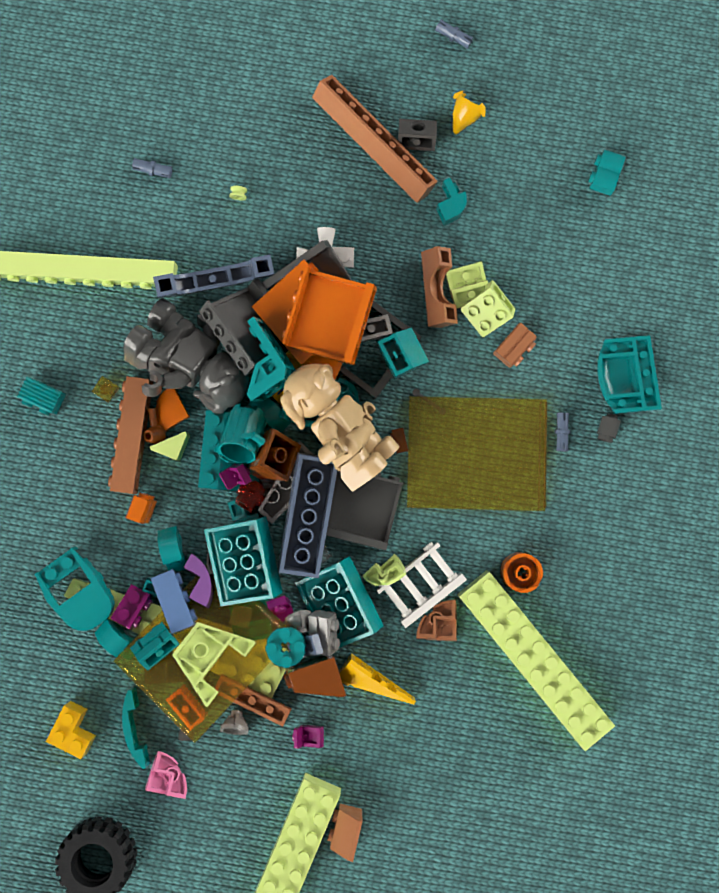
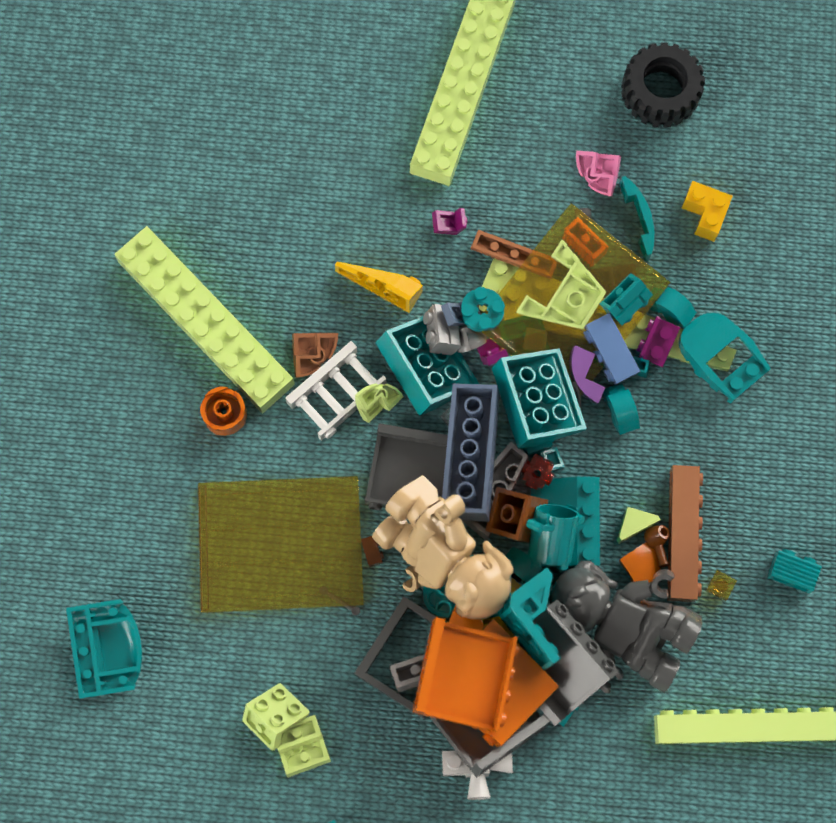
camera: 175 degrees right, 10 degrees down
orange brick [126,493,157,524] -> none
sand blue arch [153,255,274,298] -> none
magenta bracket [219,464,252,490] -> none
light grey piece [220,710,249,735] -> none
dark orange slope [283,655,346,697] -> none
nougat slope [327,804,362,862] -> none
teal slope [377,328,429,379] -> none
nougat arch [421,246,458,328] -> none
nougat brick [493,323,537,368] -> none
sand blue pin [555,413,570,452] -> none
dark grey brick [597,413,621,443] -> none

